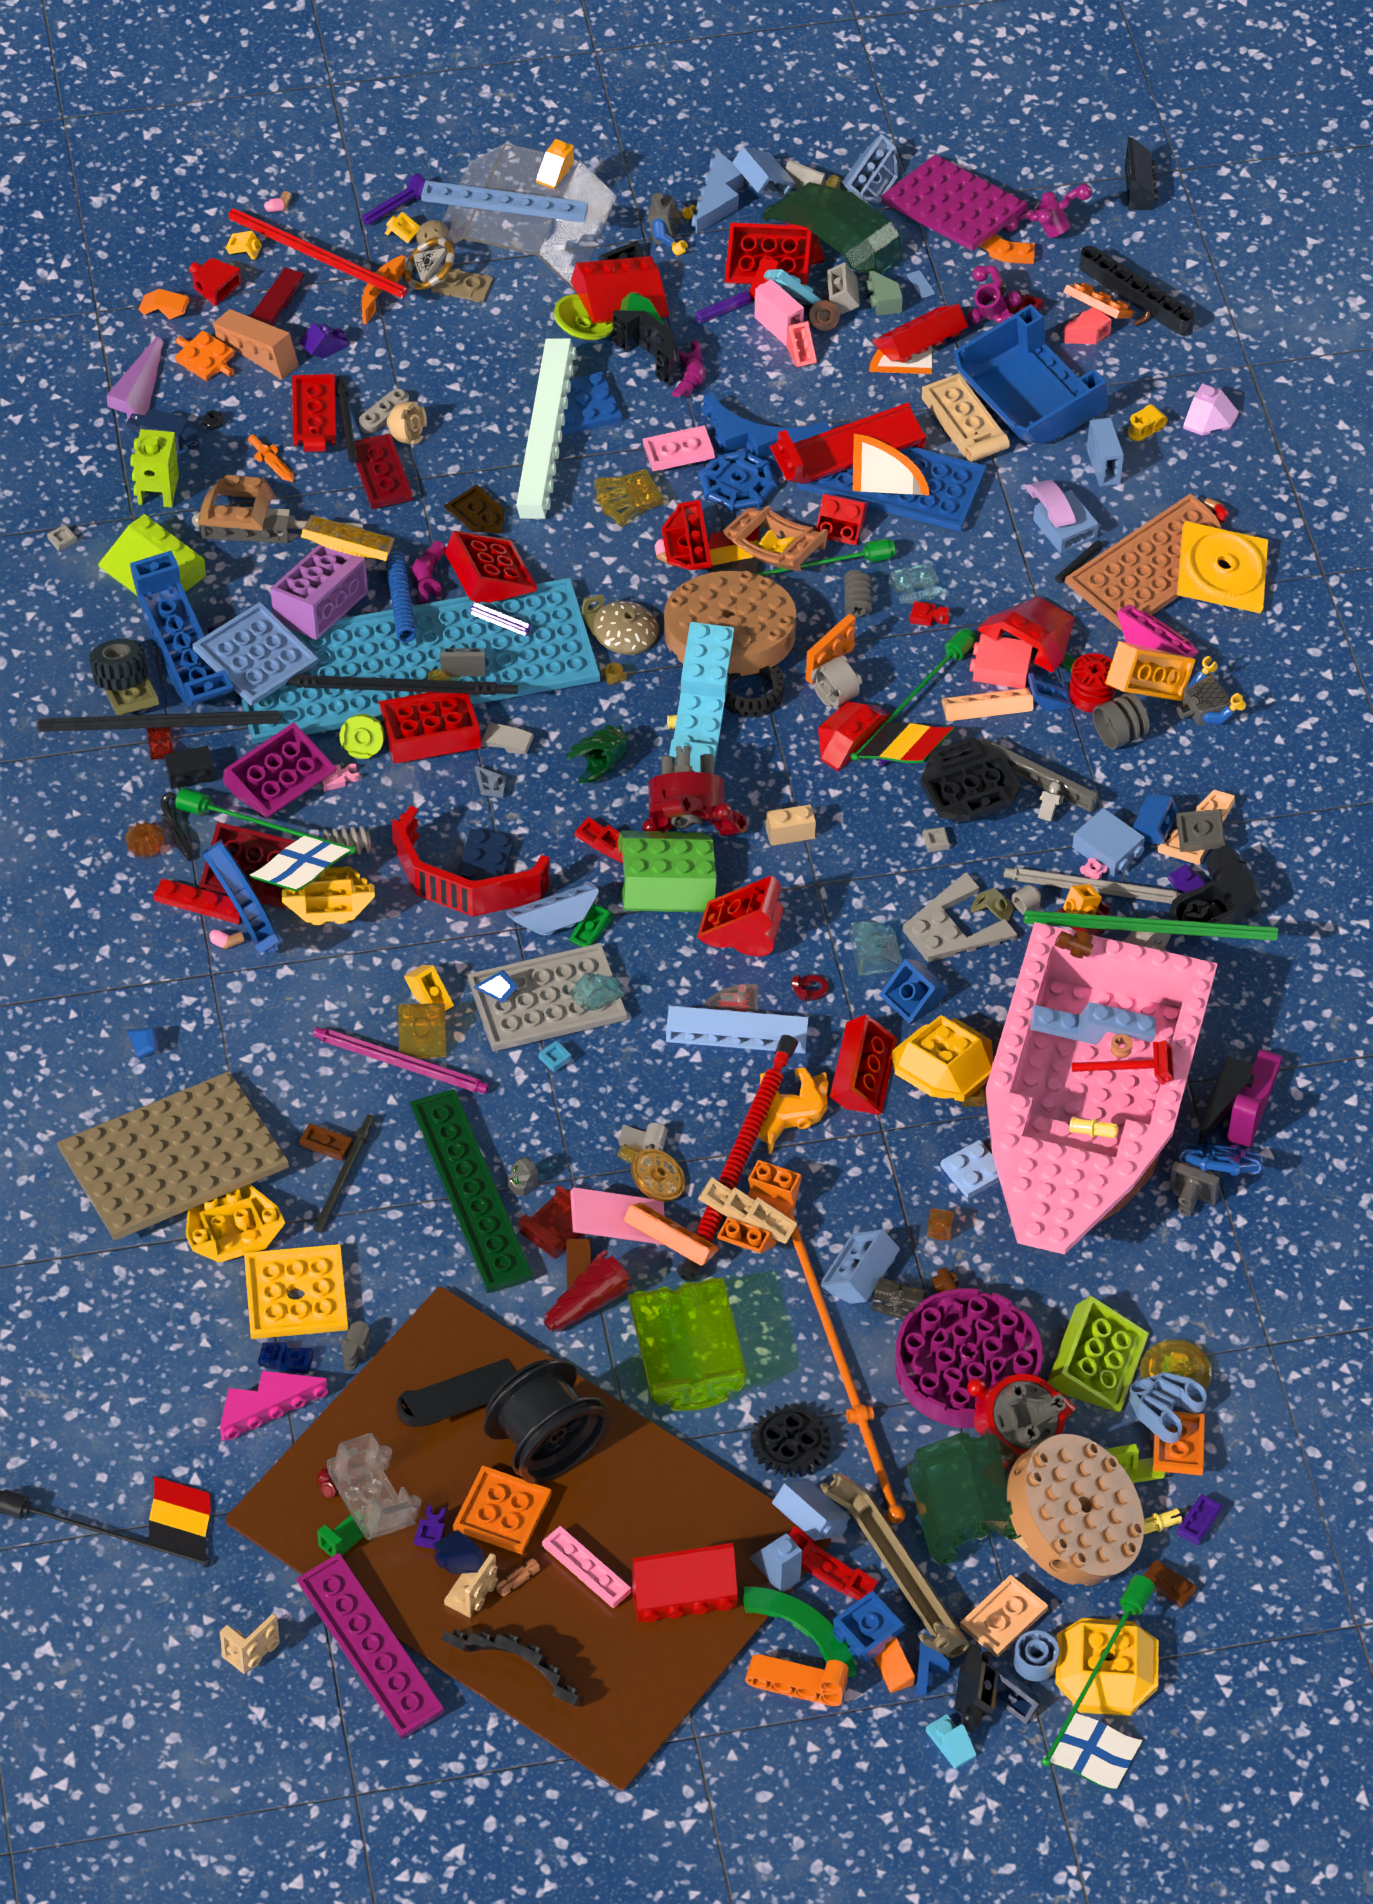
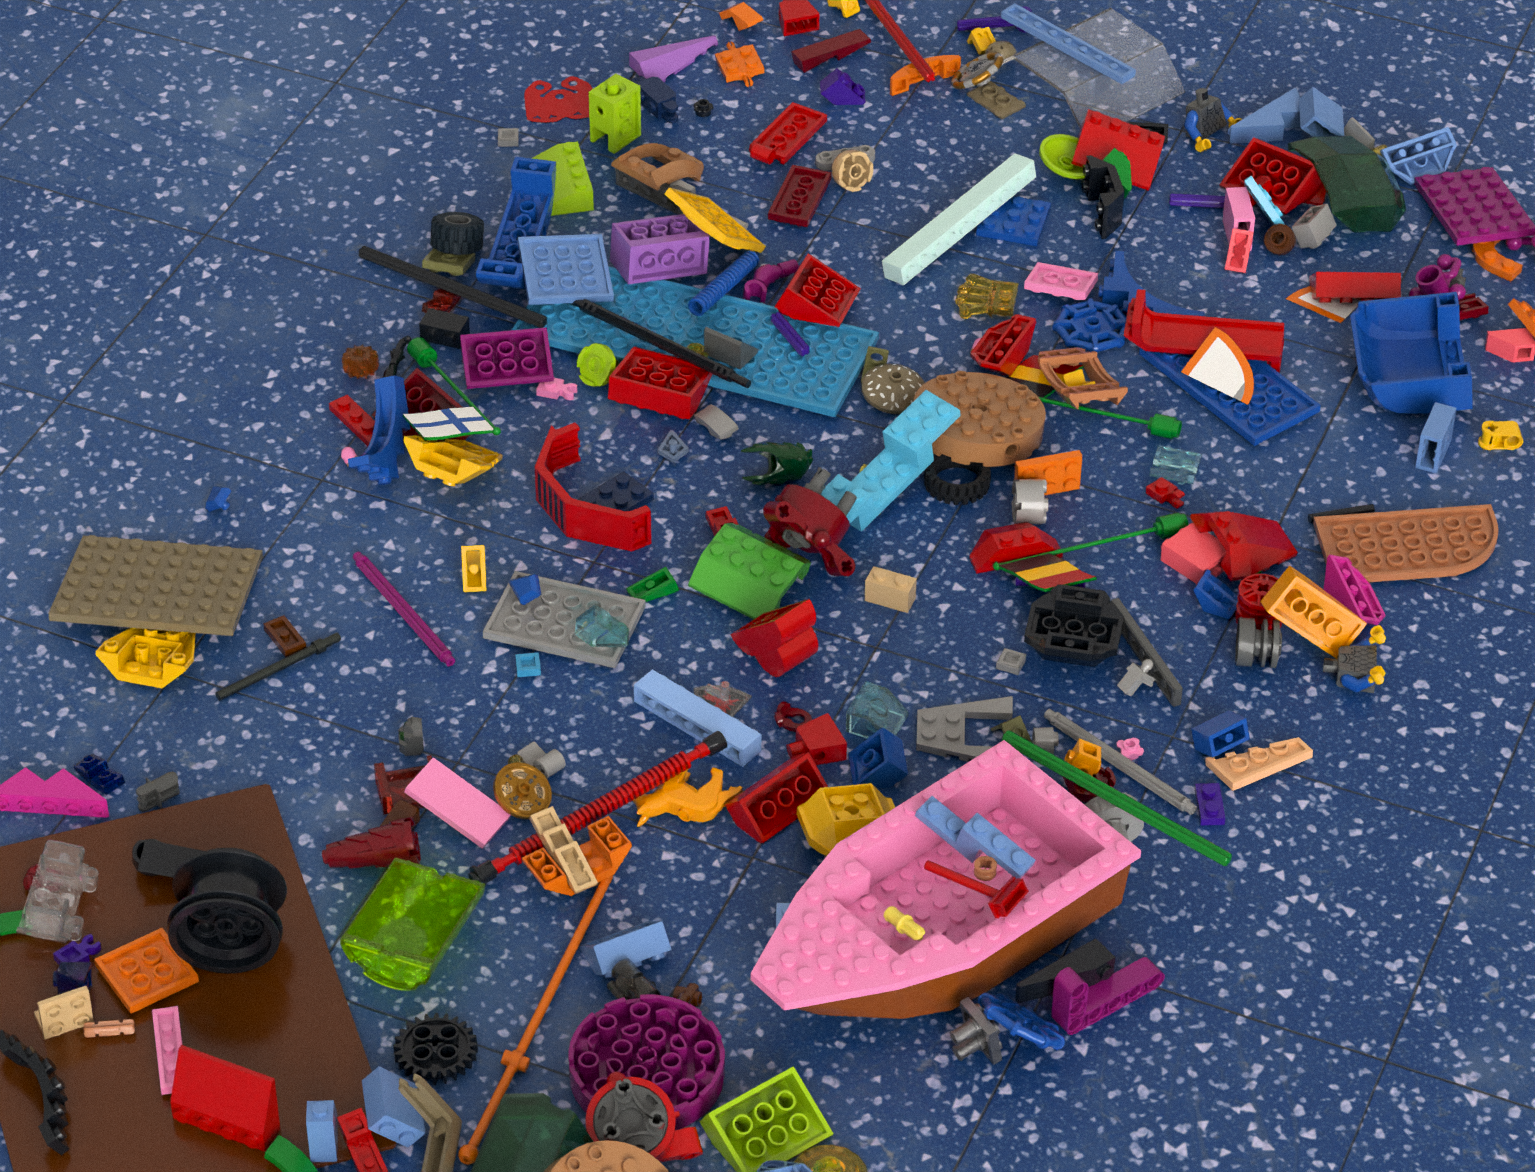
camera: 35 degrees right, 10 degrees down
nougat wedge [213,309,299,380] -> none
yellow piece [244,1244,348,1339] -> none
orange sword [248,434,294,482] -> none
light grey piece [323,826,371,856] -> none
black bar [336,375,357,463] -> none
clear yellow slope [398,1003,446,1058] -> none
dark green plate [410,1089,533,1293] -> none
dark brown tile [444,484,505,534] -> none
medium blue wedge [506,882,599,935] -> none
slope [536,139,574,189] -> none
clear yellow plate [601,663,627,685] -> none
slope [624,1202,719,1265] -> none
magenta piece [671,340,706,398] -> none
red slope [815,493,869,545] -> none
dark grey piece [844,570,872,618] -> none
sand green slope [866,271,903,316] -> none
medium blue sticker [906,270,935,298] -> none
tan hinge [922,373,1010,462] -> none
clear orange plate [926,1208,954,1241] -> none
light nougat slope [942,688,1033,721] -> none
lavender slope [1025,480,1076,528] -> none
medium blue brick [1033,490,1099,554] -> none
reddish brown plate [1054,931,1093,959] -> none
medium blue brick [1072,808,1145,877] -> none
black piece [1169,845,1262,937] -> none
dark grey tile [1176,809,1225,852] -> none
yellow piece [1177,521,1268,614] -> none
red arm [1204,498,1229,523] -> none
none -> red piece [524,76,593,123]
none -> red torso [786,713,847,765]

